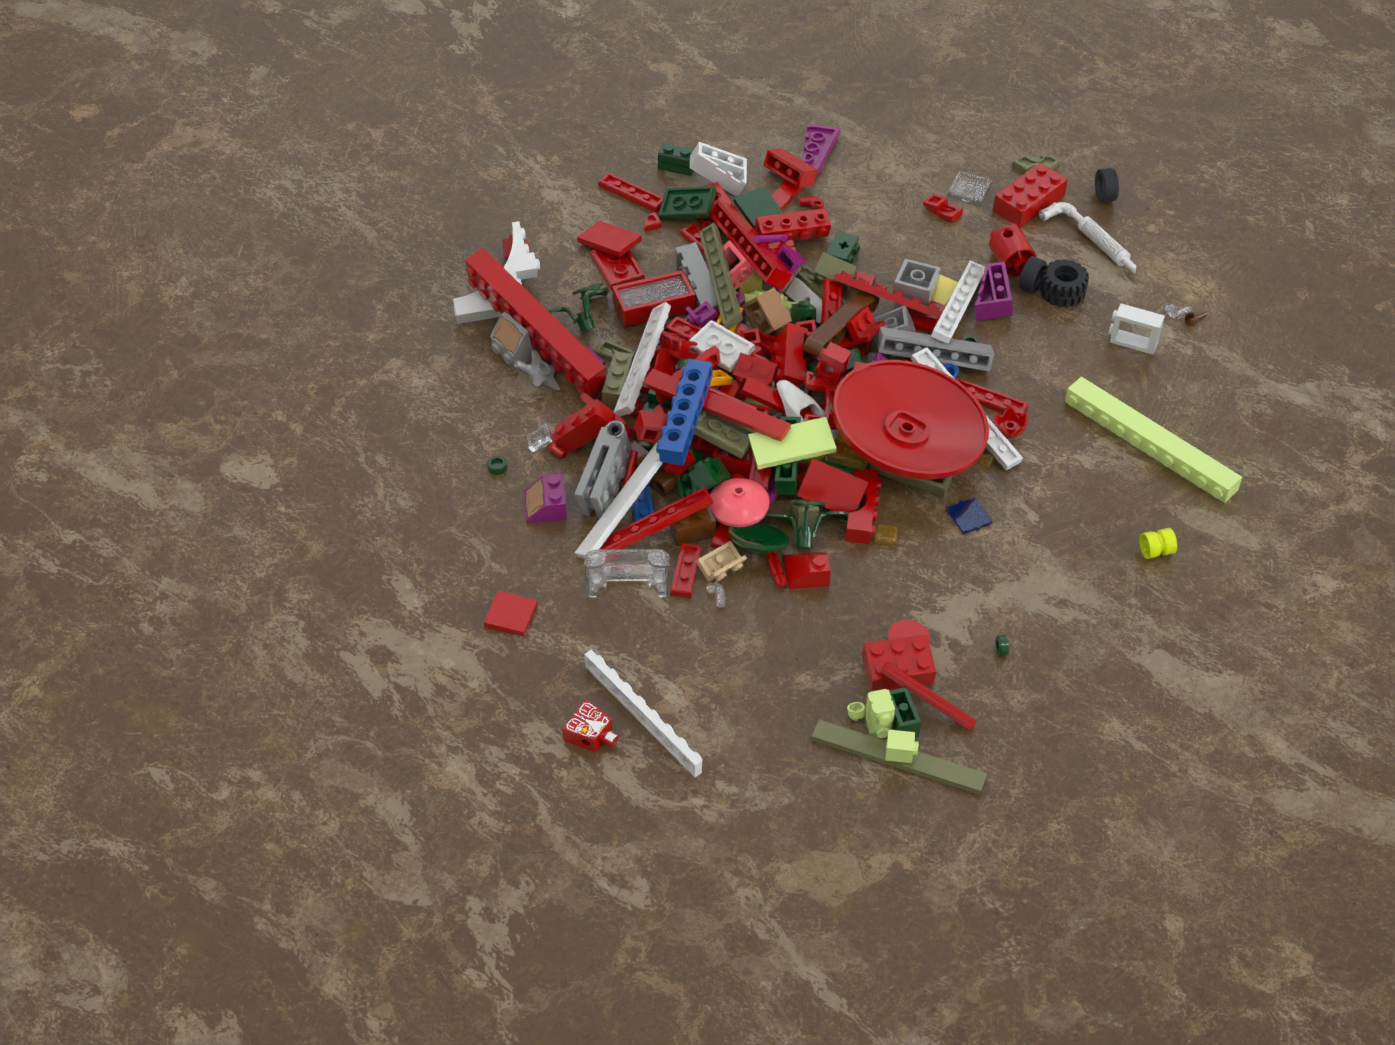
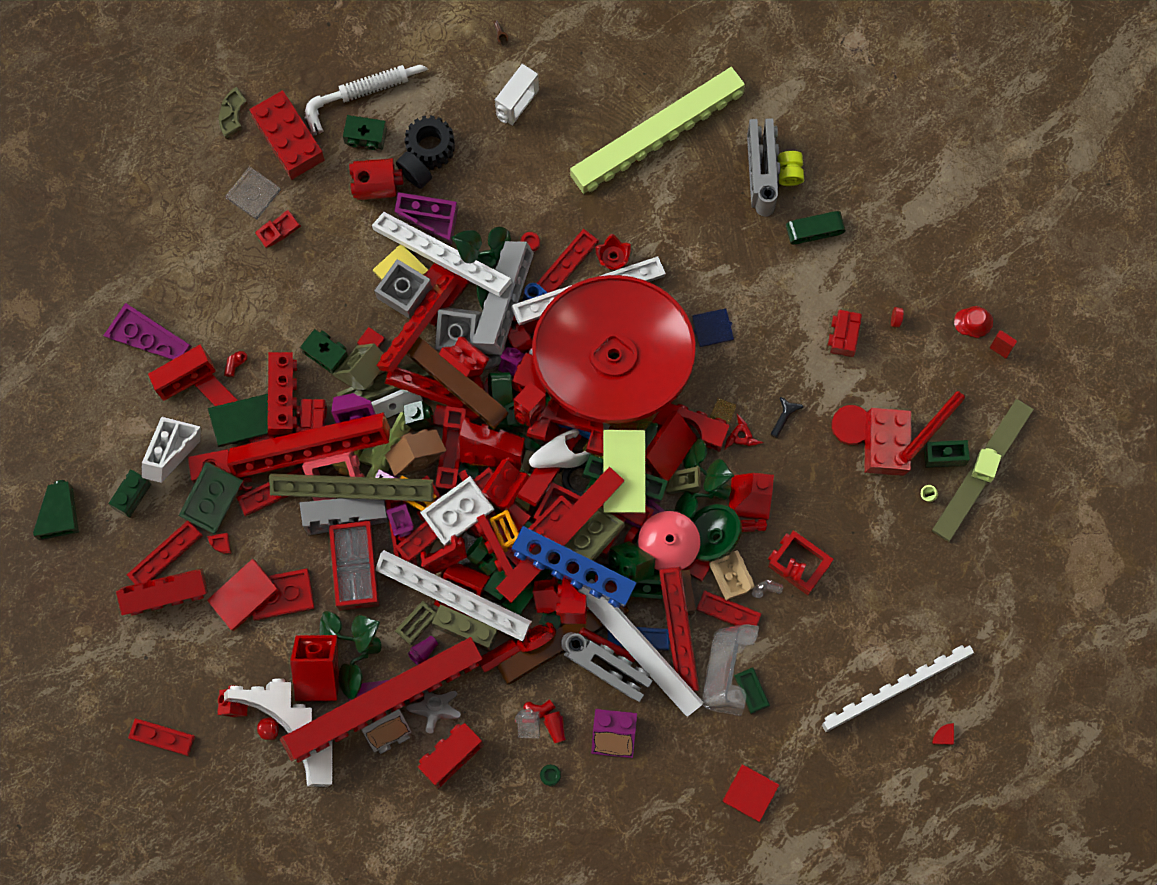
camera: 75 degrees left, 25 degrees up
red brick [554,399,613,453] -> none
red torso [562,700,618,752] -> none
magenta bar [753,234,788,243] -> none
yellowish green brick [864,689,895,738] -> none
dark green tile [995,635,1009,657] -> none
black tyre [1095,168,1119,203] -> none
clear arm [1162,303,1192,319] -> none
none -> dark green slope [33,480,79,540]
none -> red wedge [116,568,208,616]
none -> red tile [128,718,195,756]
none -> red slope [290,635,339,701]
none -> dark green brick [343,115,387,151]
none -> red brick [418,722,484,789]
none -> dark green plant [452,227,511,310]
none -> red tile [520,232,540,252]
none -> red cone [543,711,566,743]
none -> red piece [724,413,764,450]
none -> dark green tile [734,667,770,714]
none -> light grey hinge [747,119,780,217]
none -> red window [768,530,834,595]
none -> black piece [770,397,804,438]
none -> red wheel [783,558,806,583]
none -> dark green beam [786,211,846,245]
none -> red brick [827,310,862,357]
none -> red tile [891,307,904,328]
none -> red tile [932,723,954,745]
none -> red hat [954,306,993,338]
none -> red tile [990,330,1017,359]

